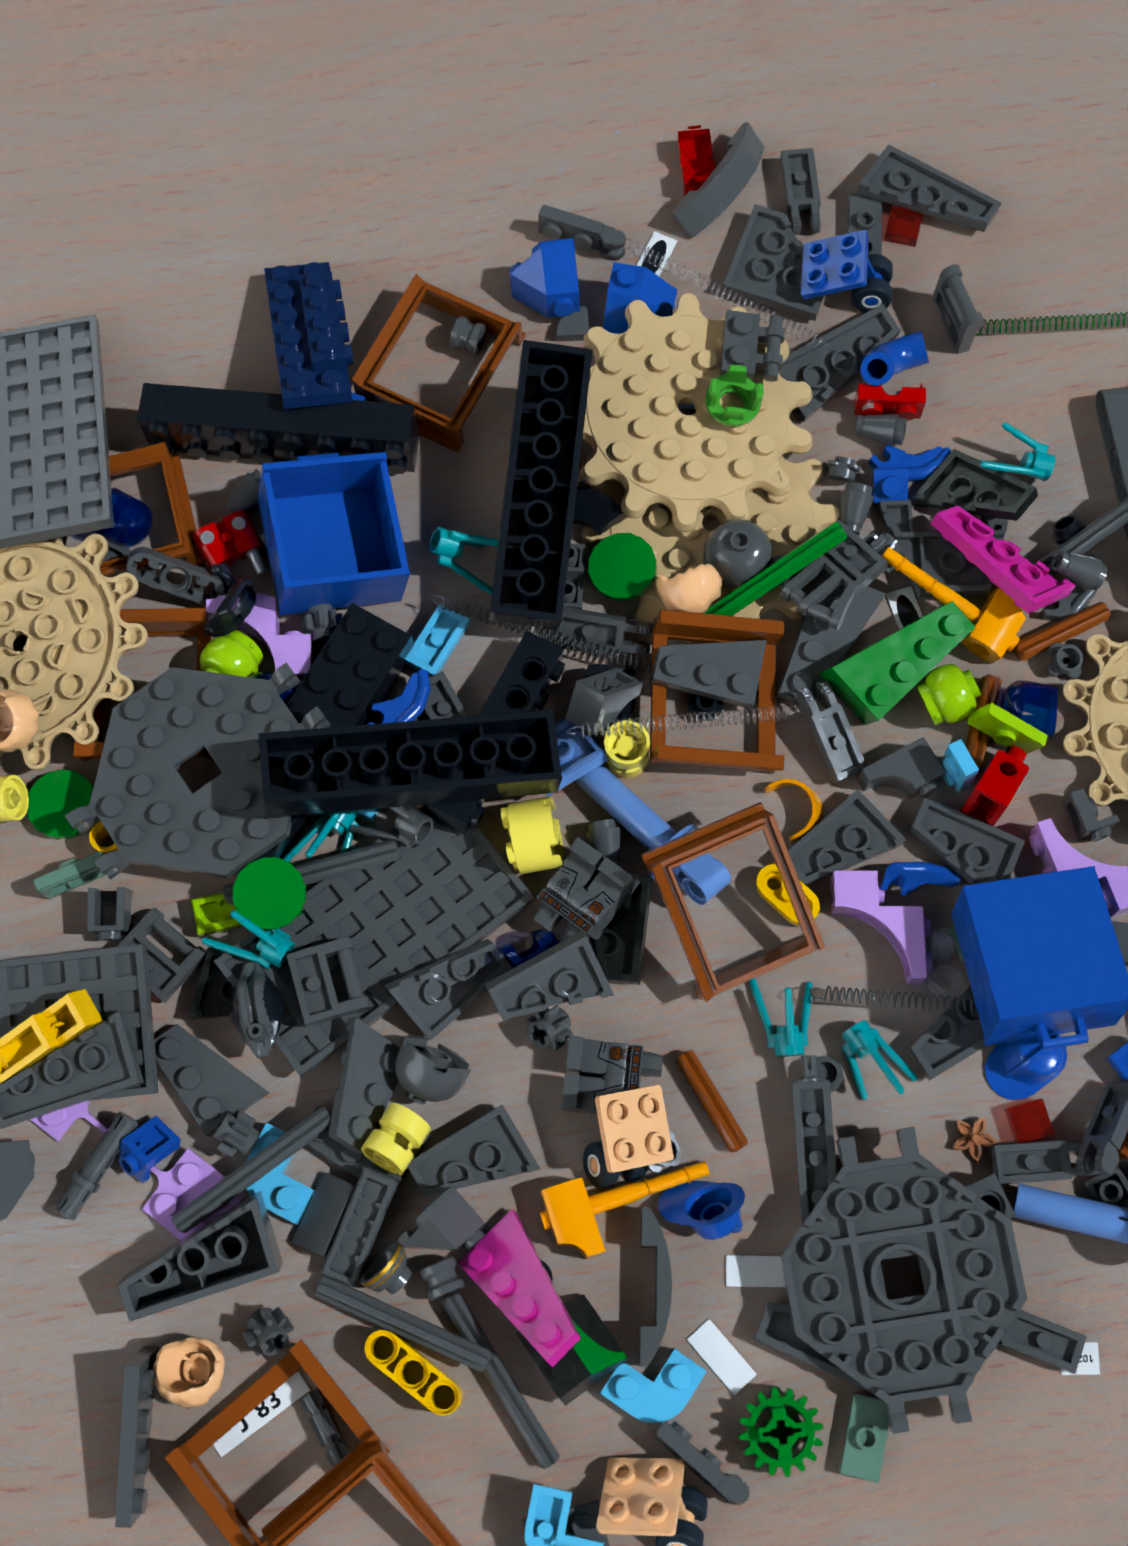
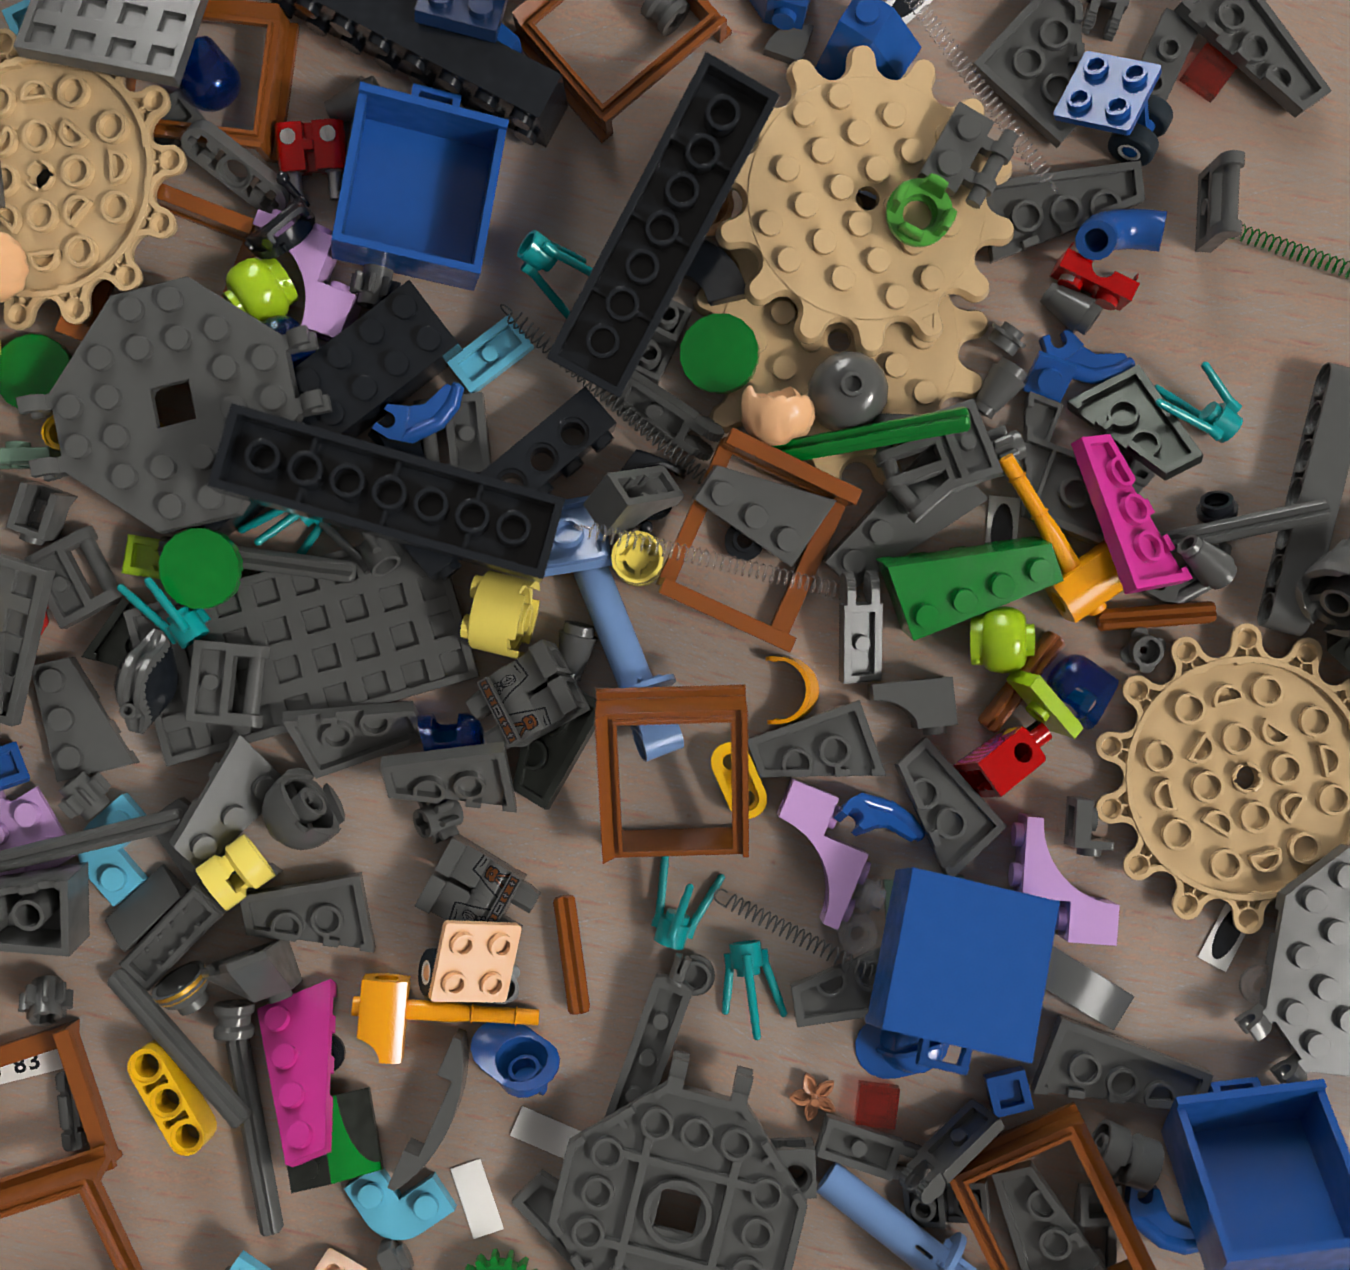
camera: 25 degrees right, 15 degrees up
medium azure plate [941,739,979,794] -> none

